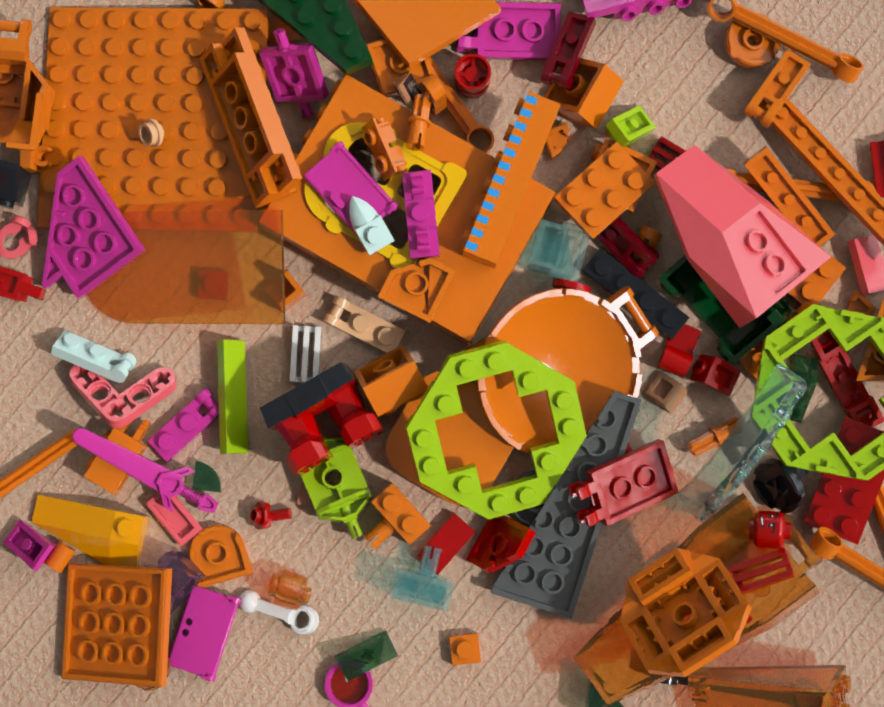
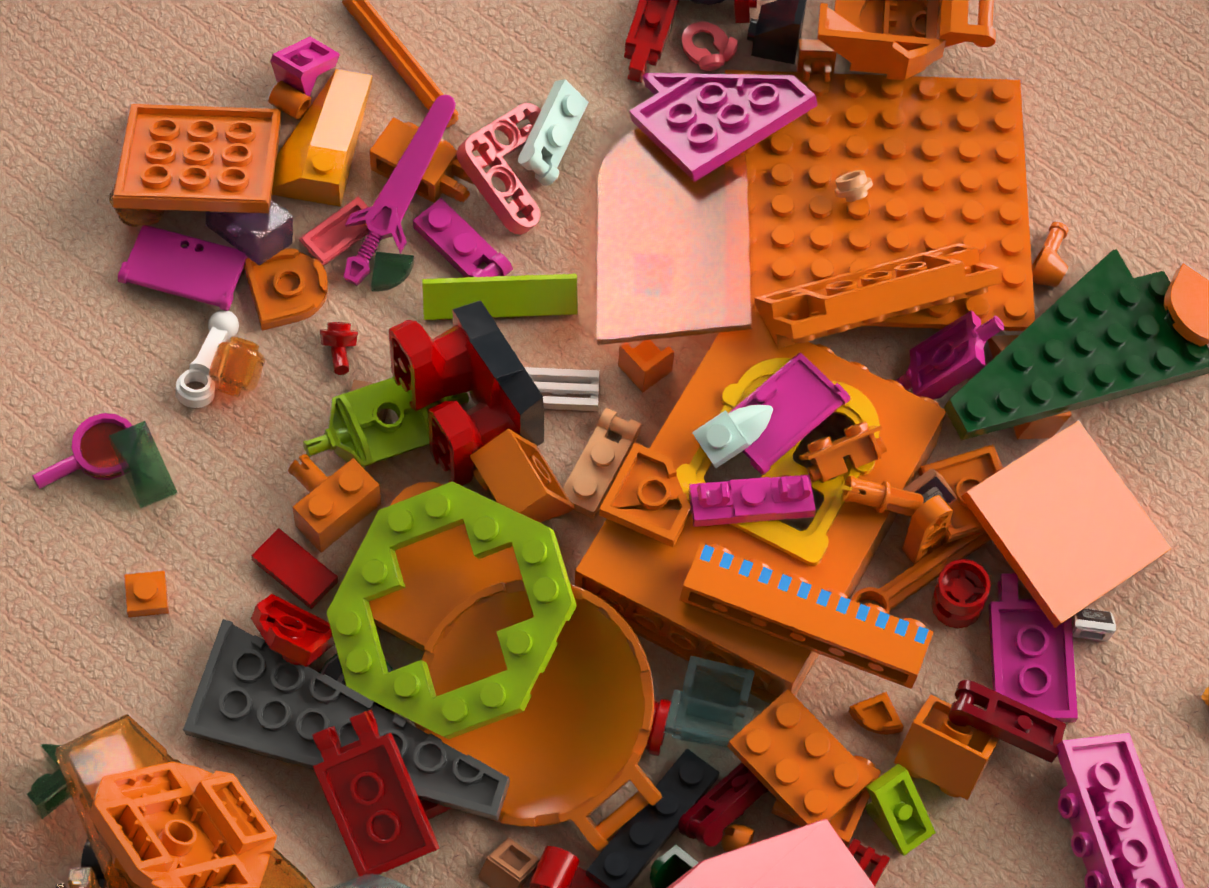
camera: 85 degrees right, 20 degrees down
clear light blue brick [391,545,455,611] -> none

